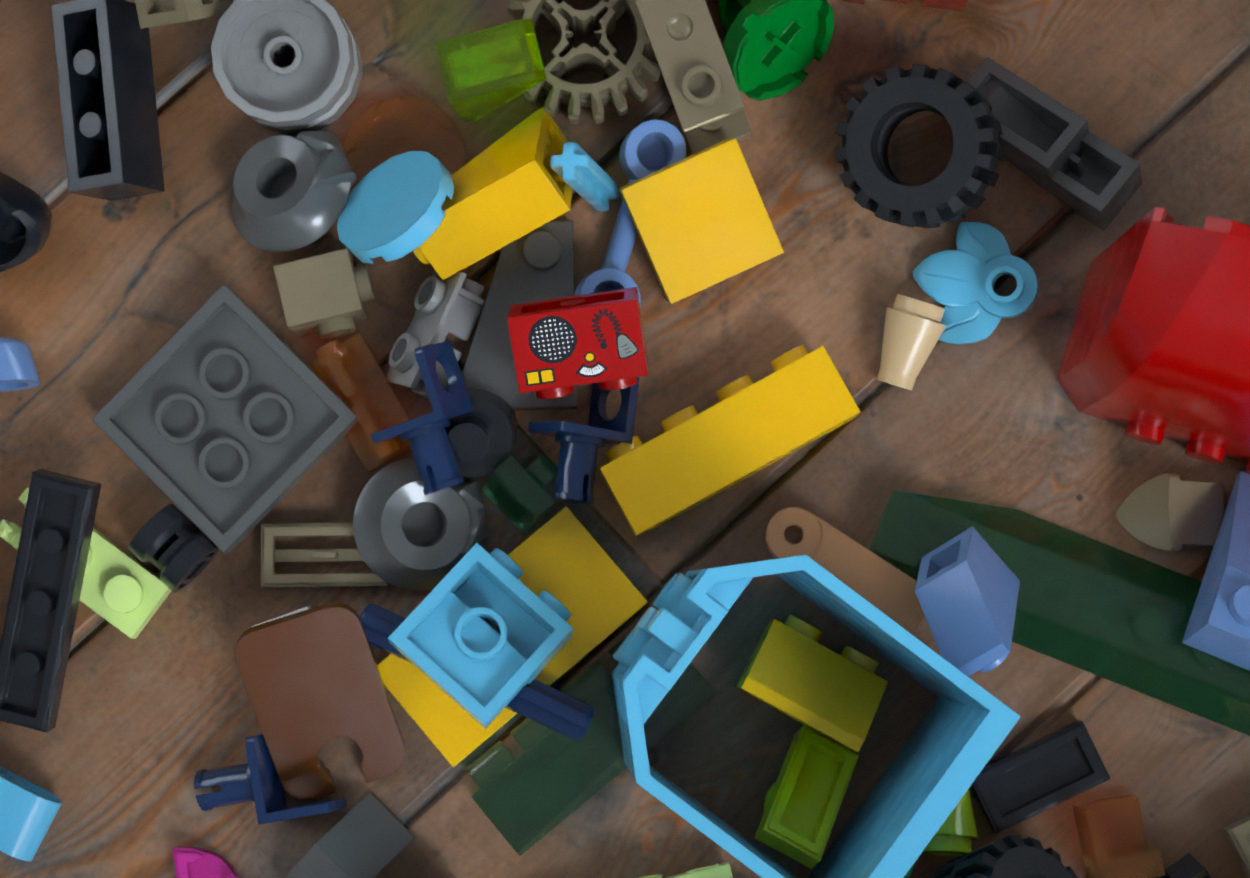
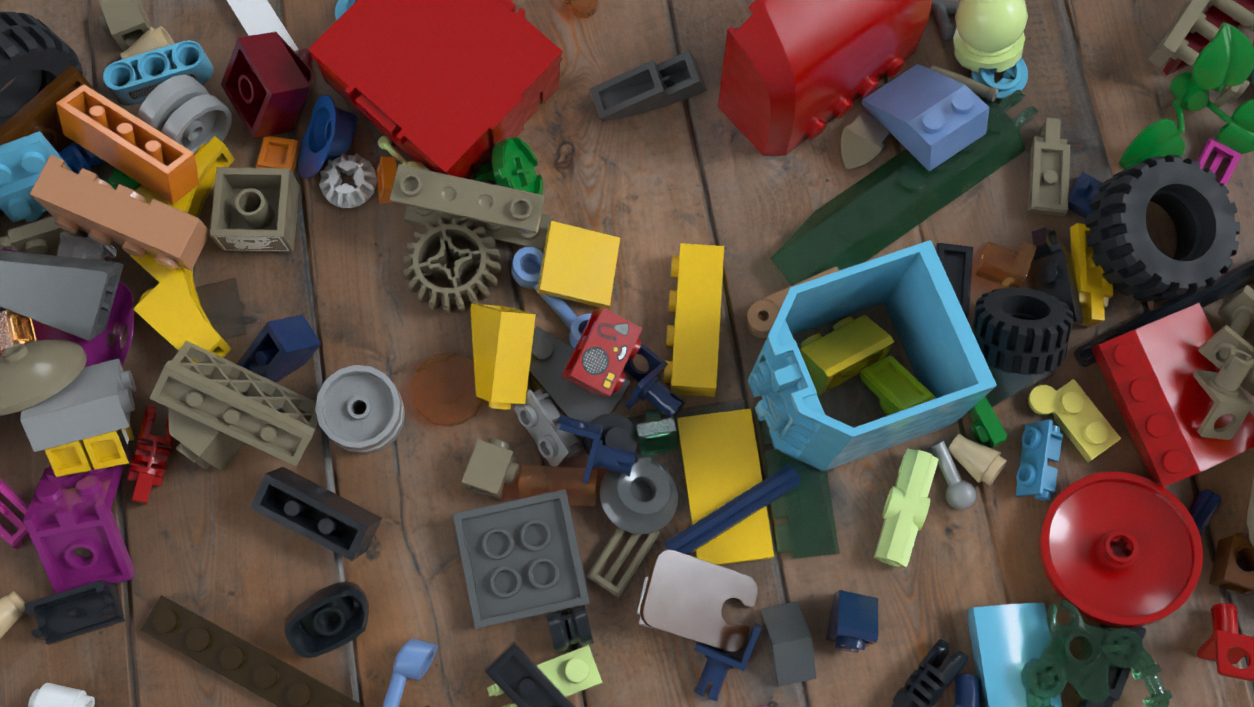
camera: 55 degrees left, 10 degrees down
dark grey piece [230,131,357,252] -> none
medium azure tile [337,151,454,264] -> none
medium azure plate [388,543,573,729] -> none
clear neon green slope [435,19,547,123] -> none
medium azure axle [550,142,621,212] -> none
black tyre [834,64,1004,229] -> none
tan cone [876,294,946,391] -> none
medium azure plate [913,222,1039,345] -> none
medium blue slope [915,526,1020,676] -> none

